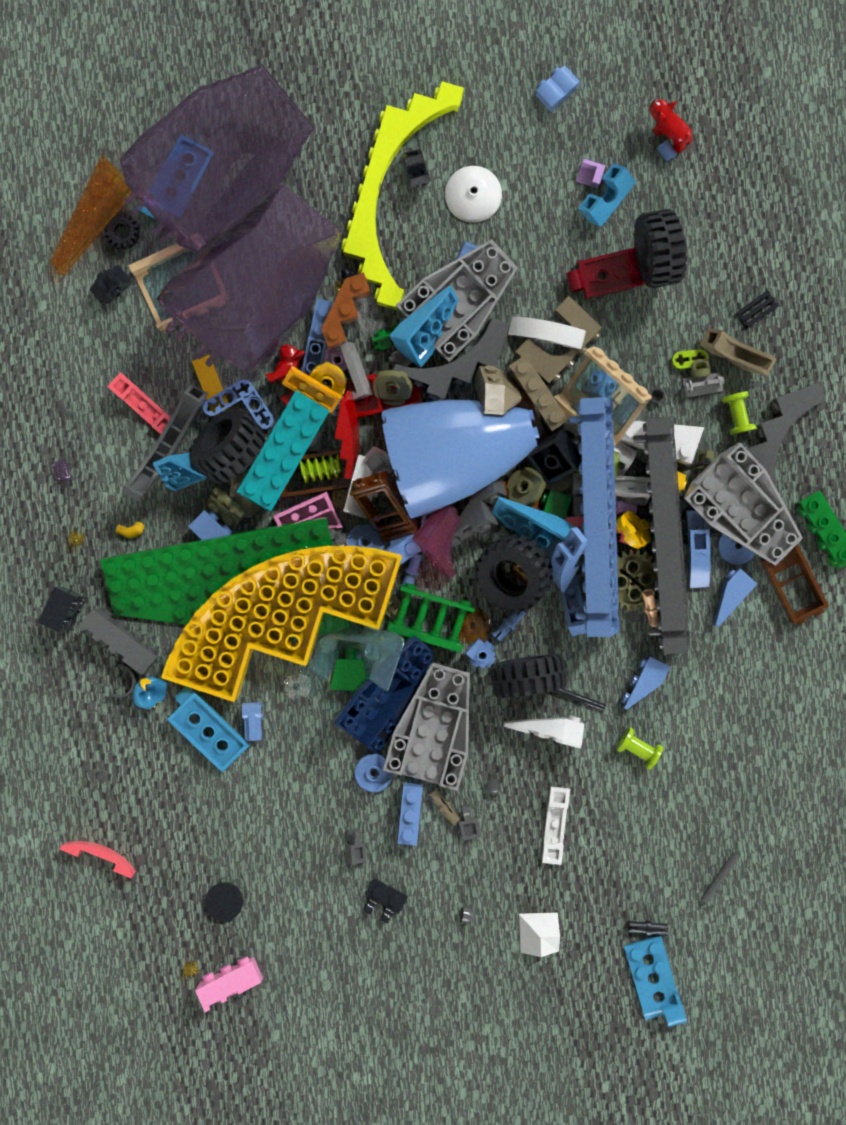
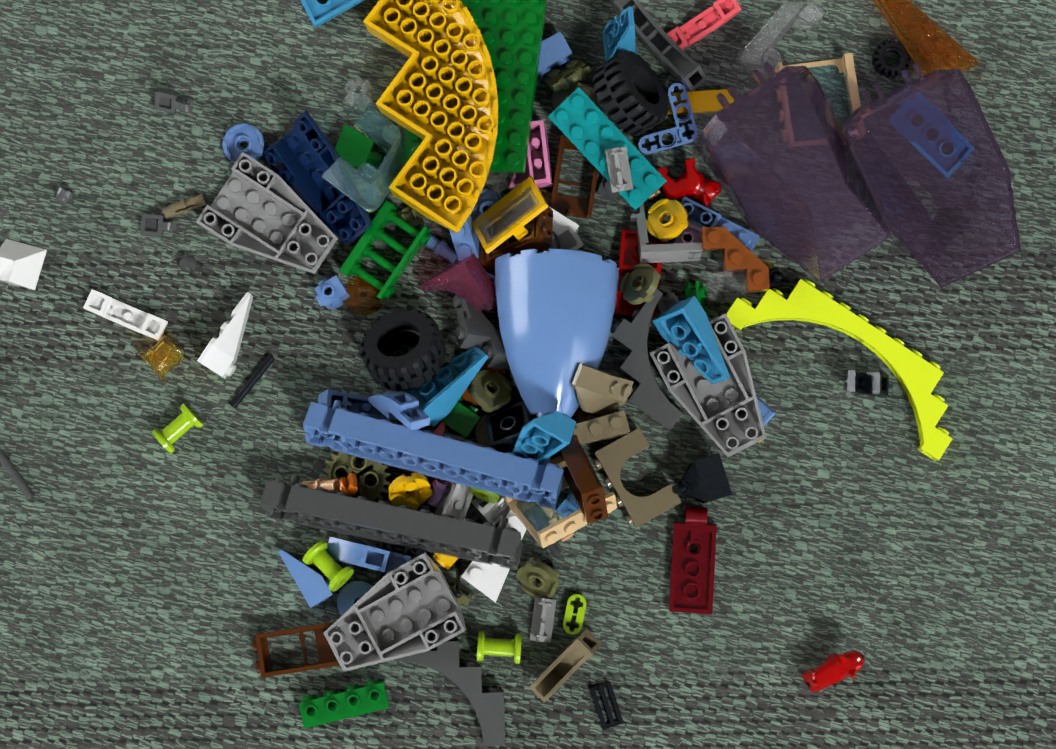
camera: 100 degrees right, 5 degrees down
black hinge [89,265,133,306] -> none
medium blue piece [242,702,263,741] -> none
light orange plate [282,366,342,414] -> none
lime piece [300,454,341,483] -> none
red slope [335,390,360,480] -> none
black plate [364,878,408,924] -> none
medium blue brick [398,783,423,846] -> none
white dish [445,166,502,223] -> none
black tyre [490,654,567,698] -> none
medium blue pin [492,610,526,642] -> none
white slope [508,317,586,350] -> none
medium blue brick [535,65,580,112] -> none
lavender panel [576,159,605,189] -> none
dark azure arch [578,163,636,227] -> none
medium blue slope [621,656,670,710] -> none
black tyre [634,209,687,288] -> none
medium blue hinge [657,140,677,162] -> none
olive tile [691,359,711,378] -> none
none -> clear yellow piece [137,335,185,383]
none -> lime piece [302,540,354,592]
none -> orange plate [339,473,358,497]
none -> piece [471,176,549,254]
none -> dark azure wedge [512,411,576,464]
none -> olive plate [516,557,560,599]
none -> reddish brown door [559,435,608,524]
none -> light grey hinge [605,147,633,193]
none -> black piece [672,453,732,504]
none -> clear windscreen [739,1,827,87]

